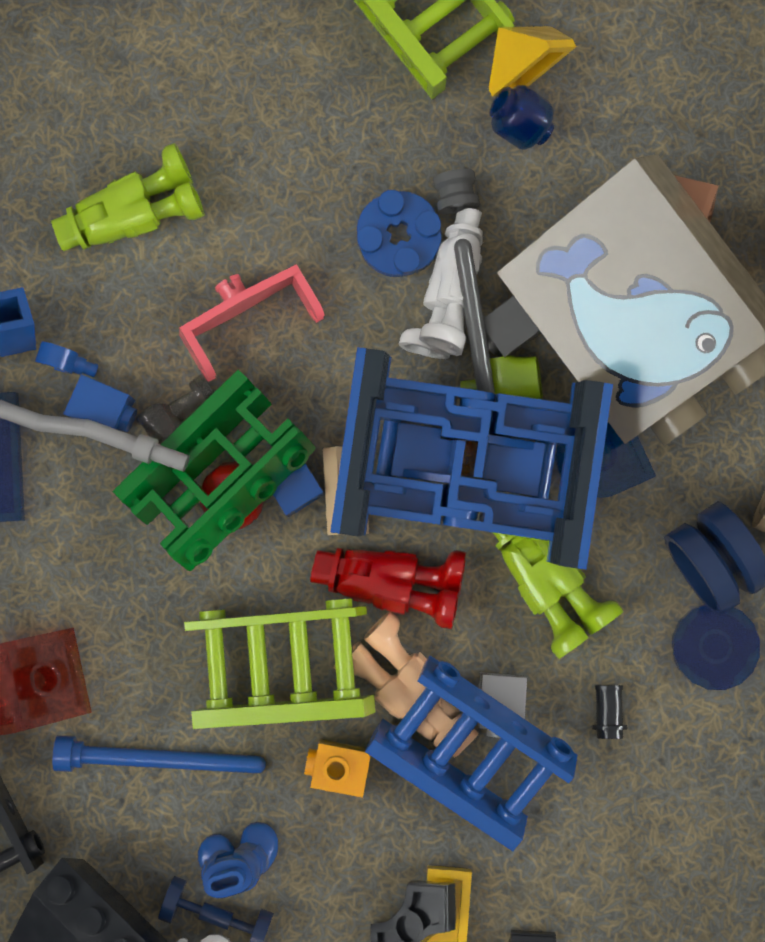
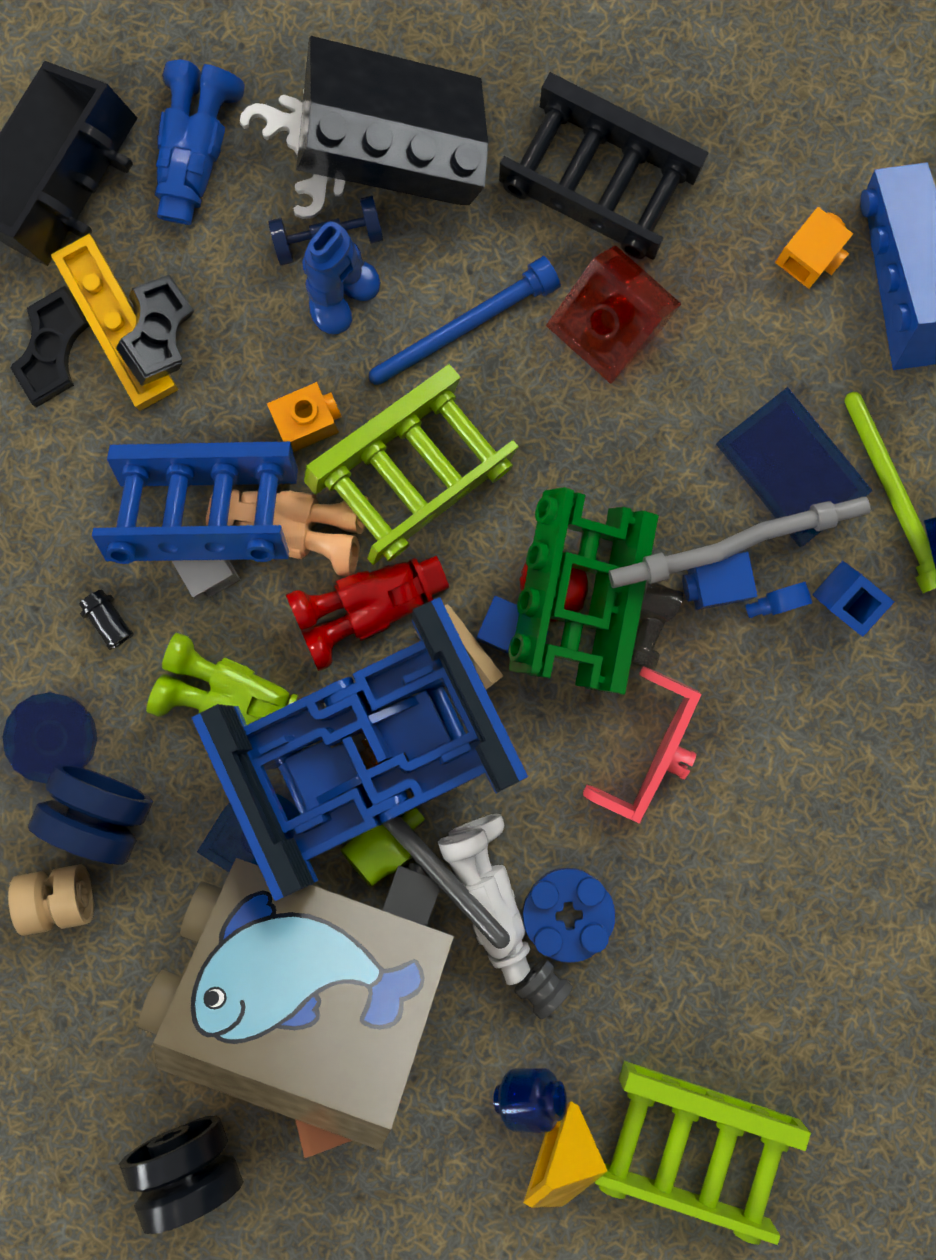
camera: 145 degrees right, 0 degrees up
lime piece [51,143,205,251] -> none

